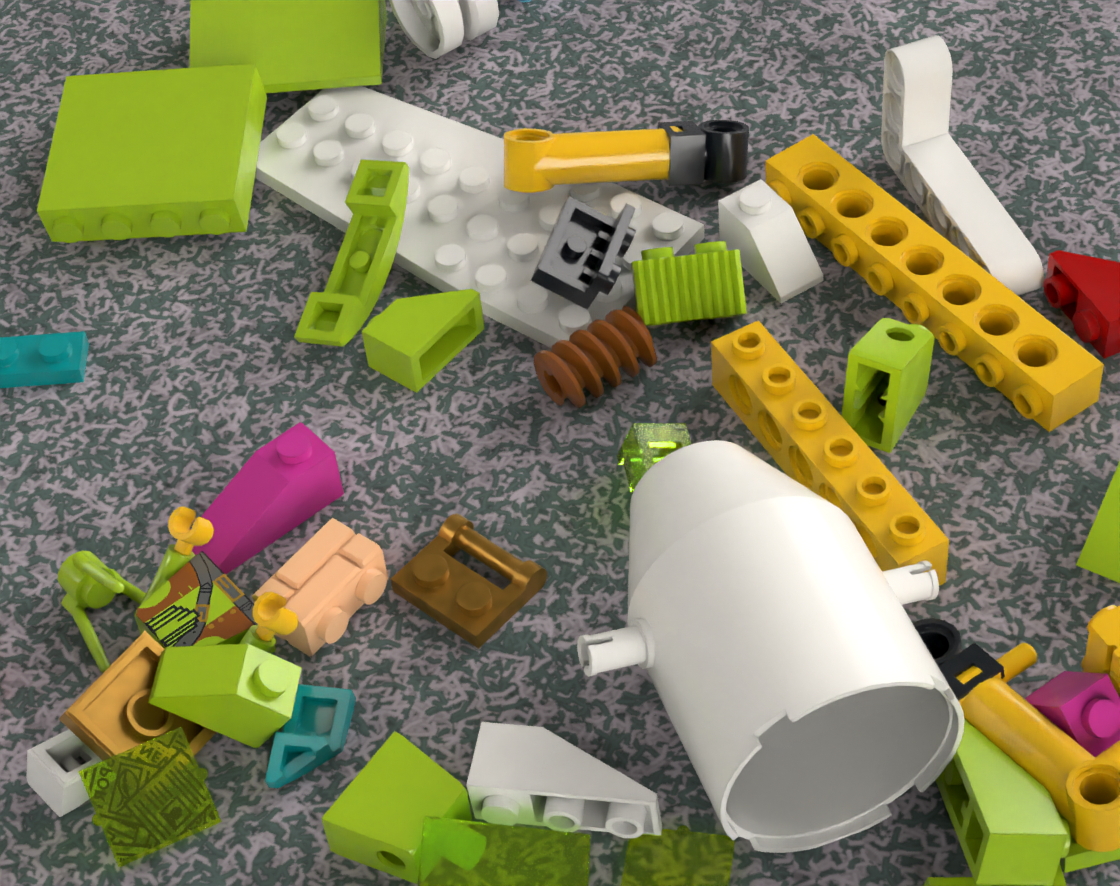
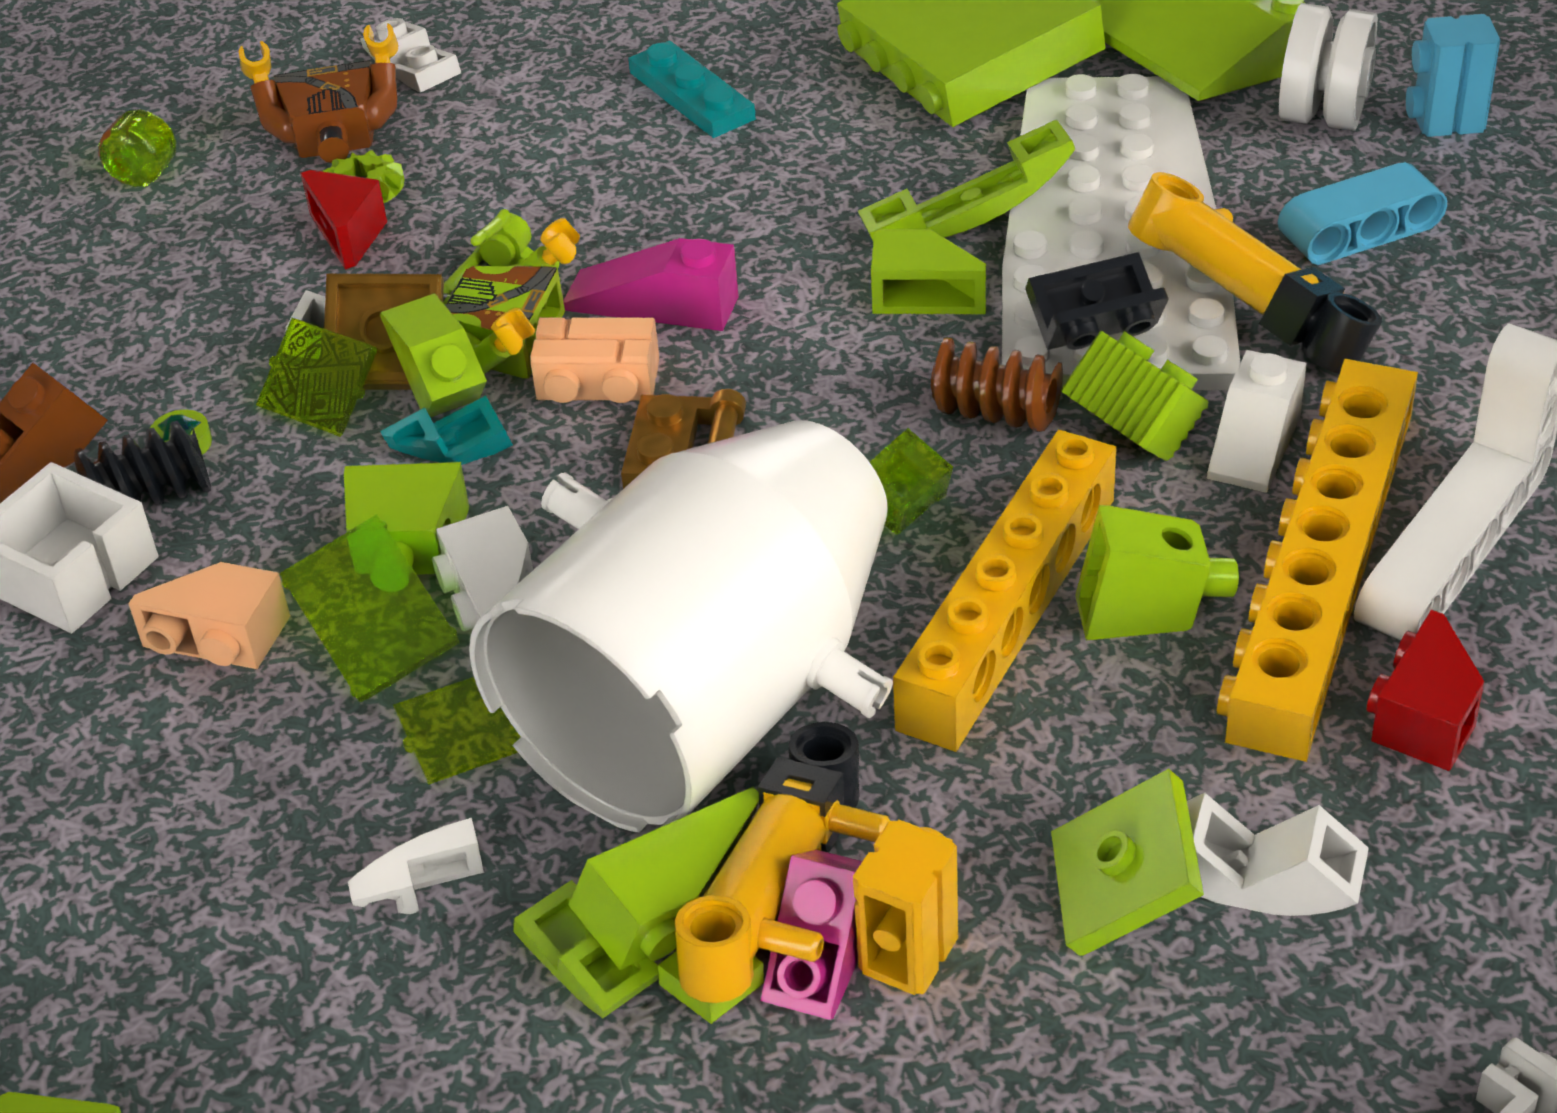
camera: 55 degrees right, 5 degrees down
none -> medium azure beam [1278,162,1447,265]

